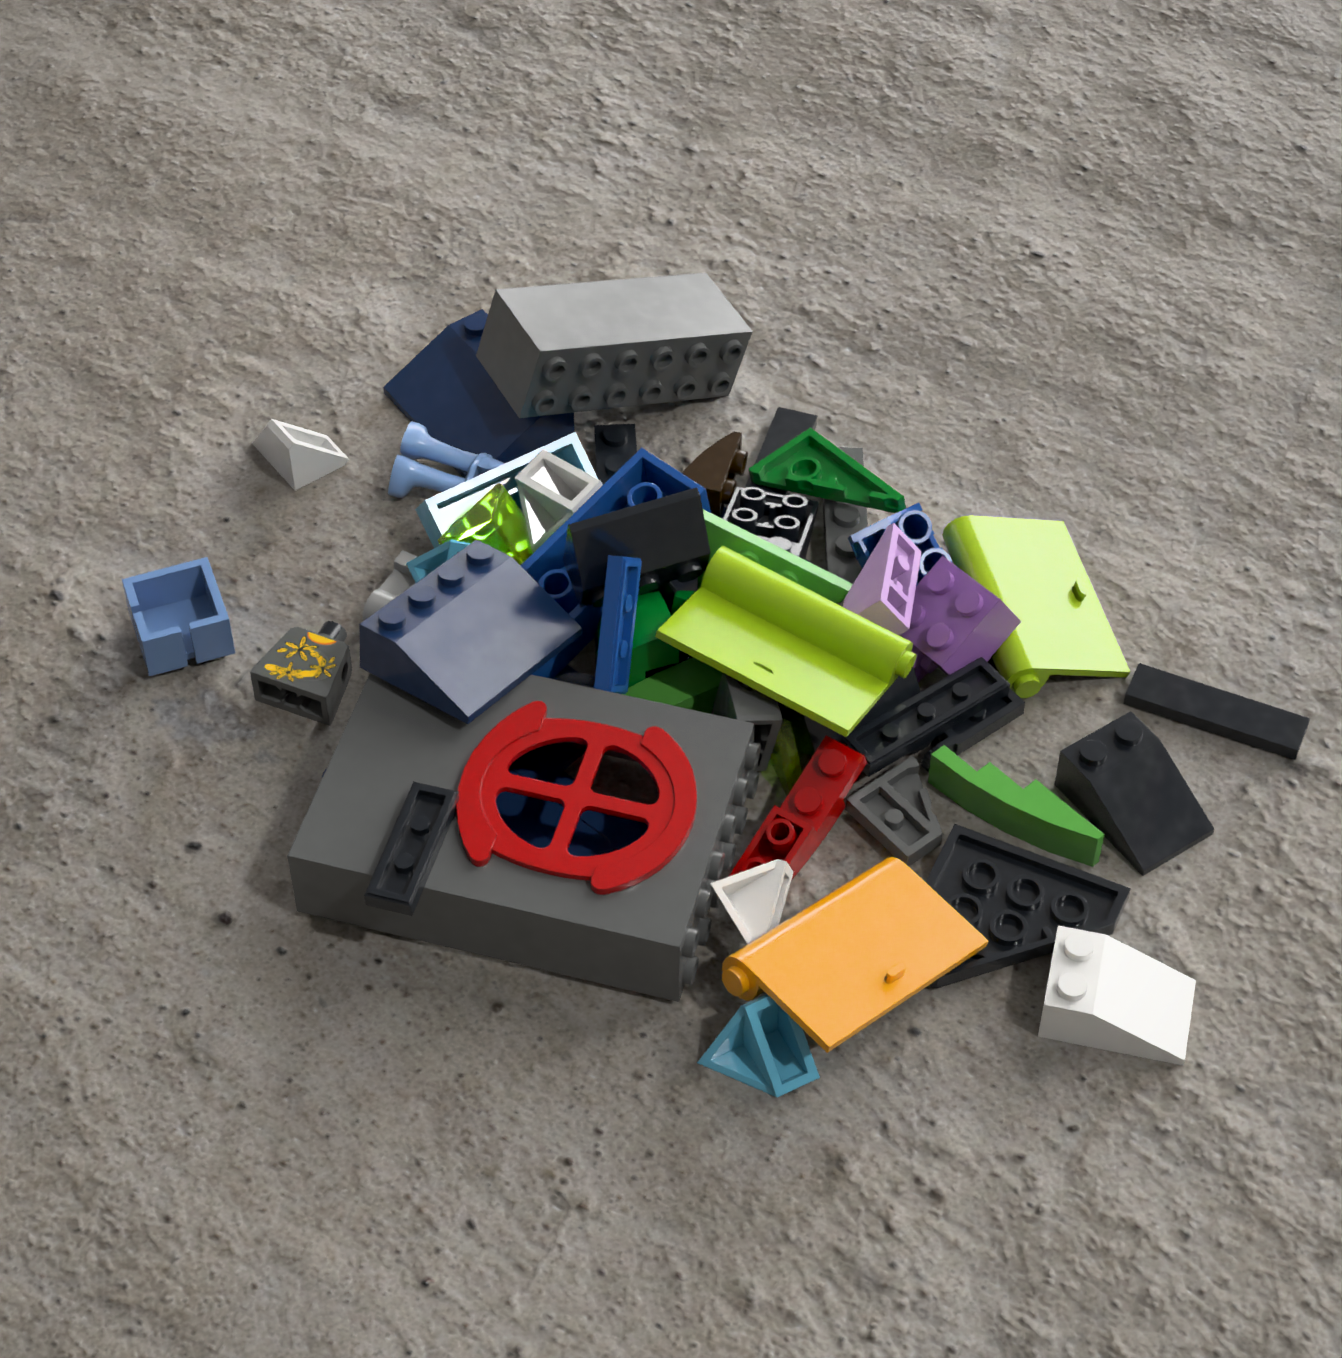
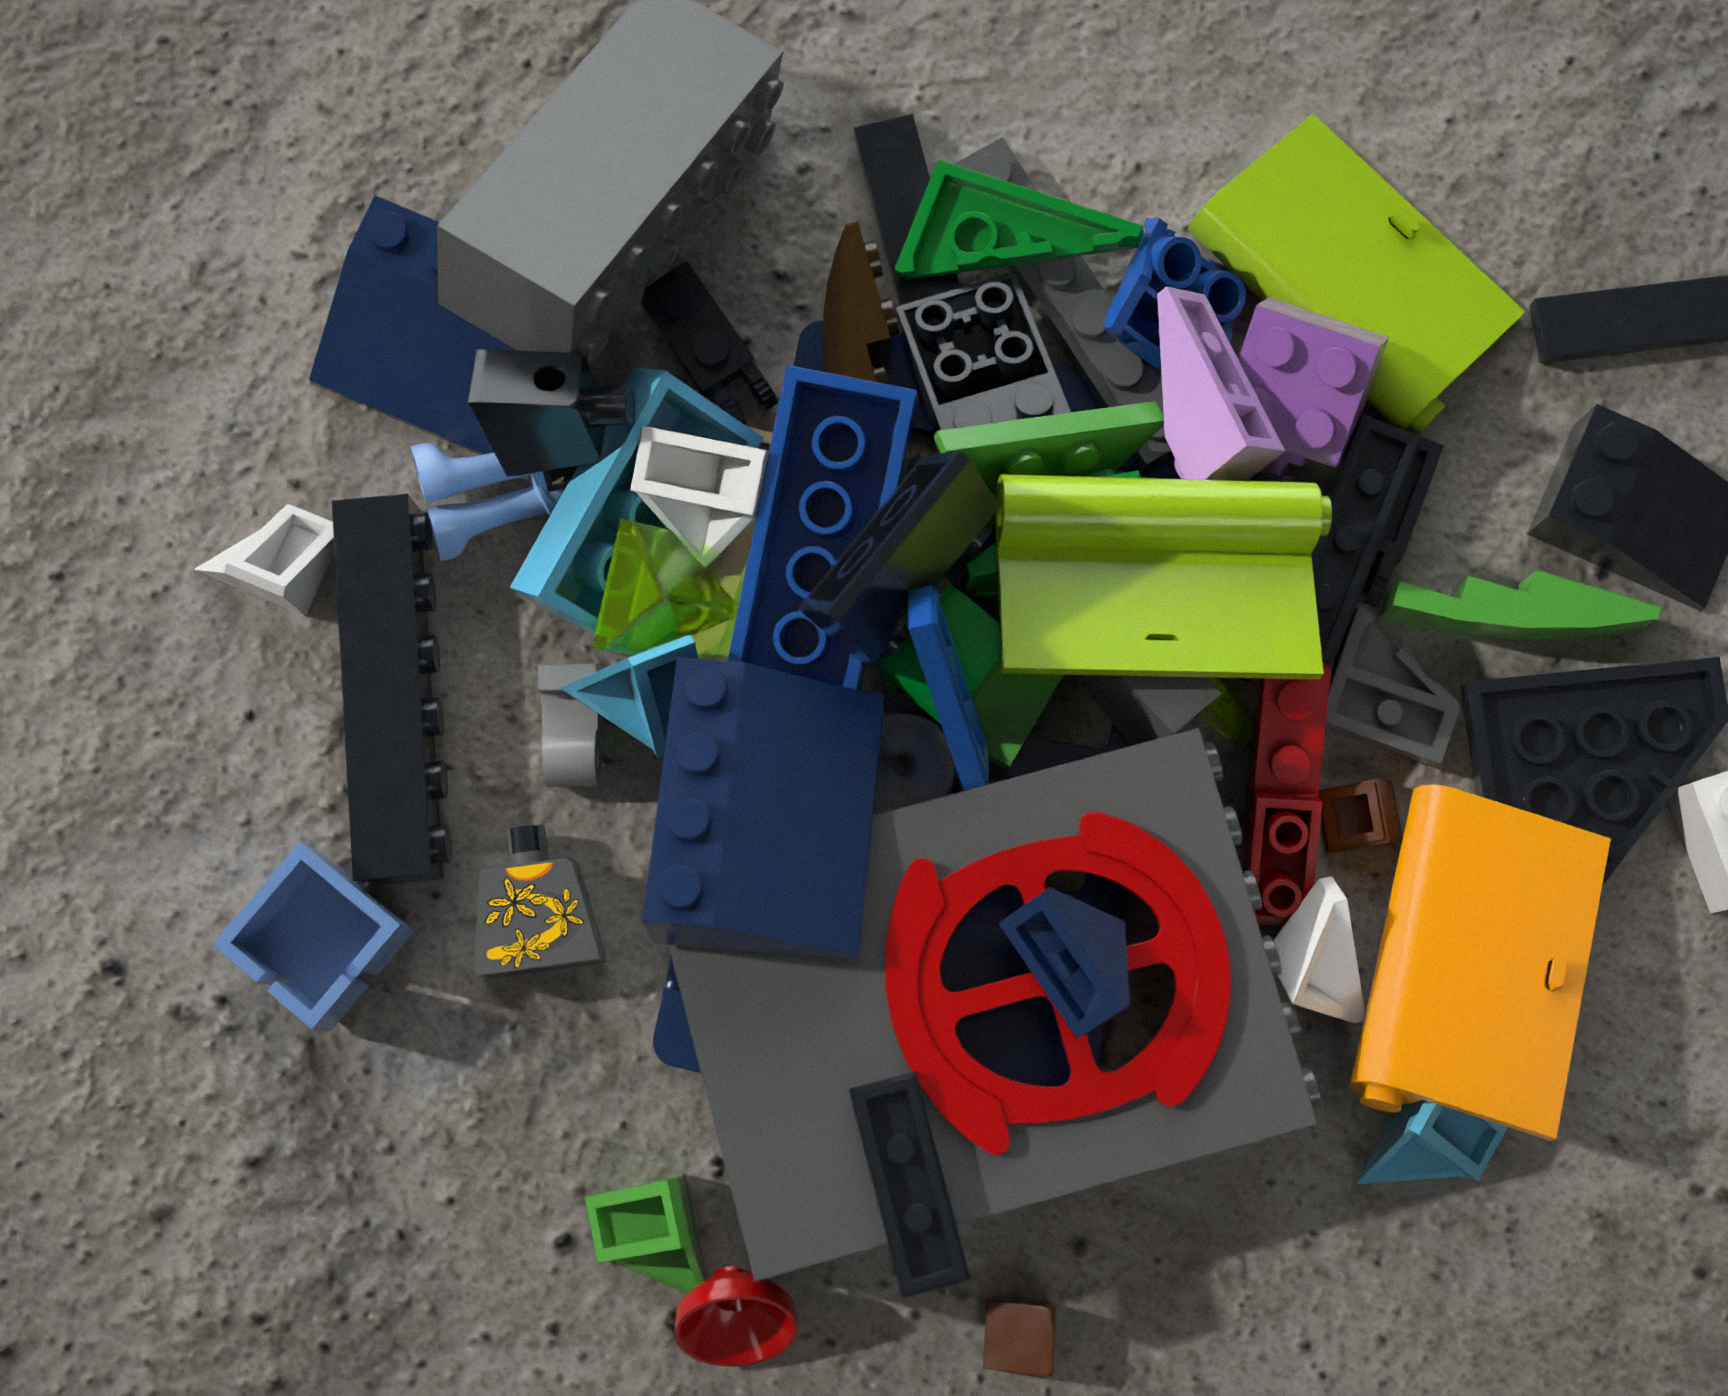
camera: 30 degrees left, 30 degrees up
none -> black brick [332,494,452,886]
none -> black torso [468,349,635,477]
none -> bright green slope [585,1174,707,1294]
none -> red piece [675,1266,798,1367]
none -> reddish brown slope [983,1299,1056,1377]
none -> dark blue slope [999,887,1130,1039]
none -> reddish brown slope [1318,778,1403,853]

